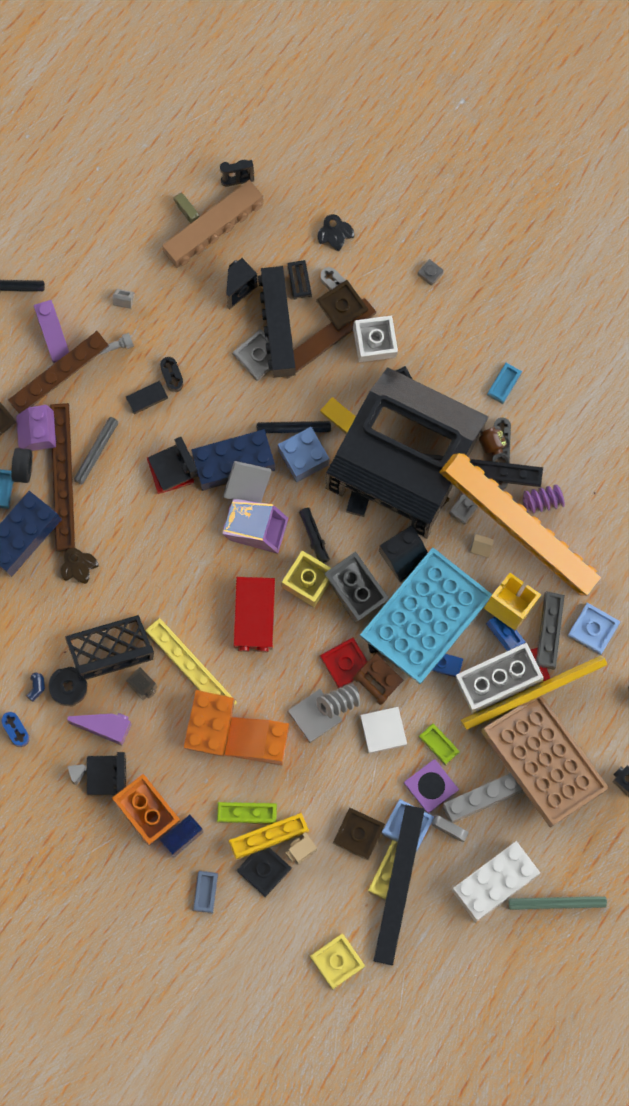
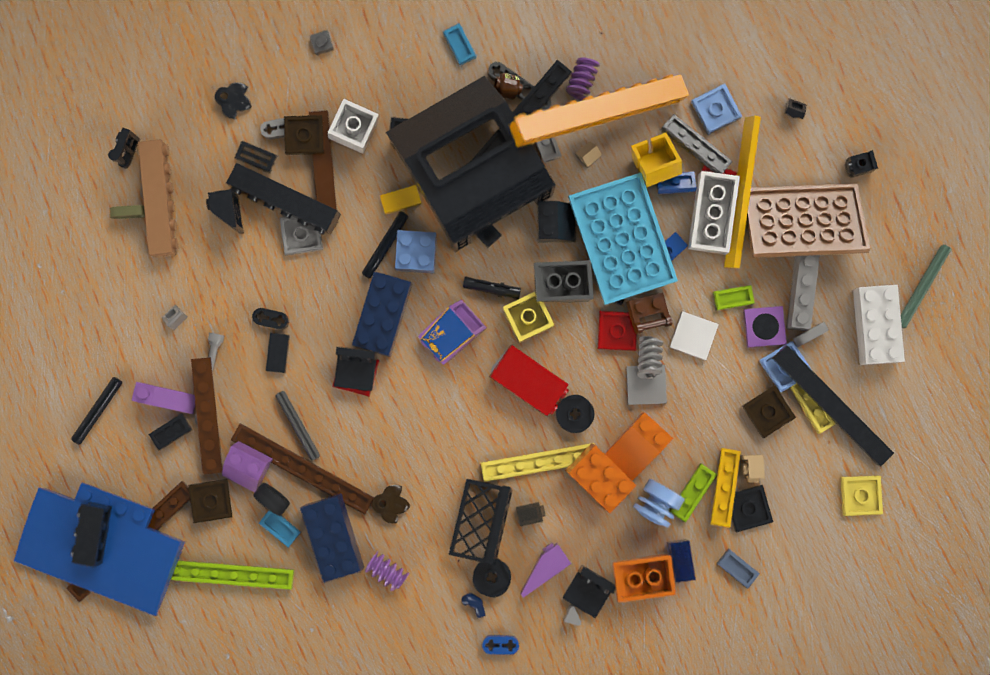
camera: 60 degrees left, 10 degrees up
light grey tile [223,461,271,503] -> none
none -> black plate [149,413,193,451]
none -> medium lavender piece [365,551,409,591]
none -> black plate [556,395,595,433]
none -> light blue wheel [633,478,685,528]

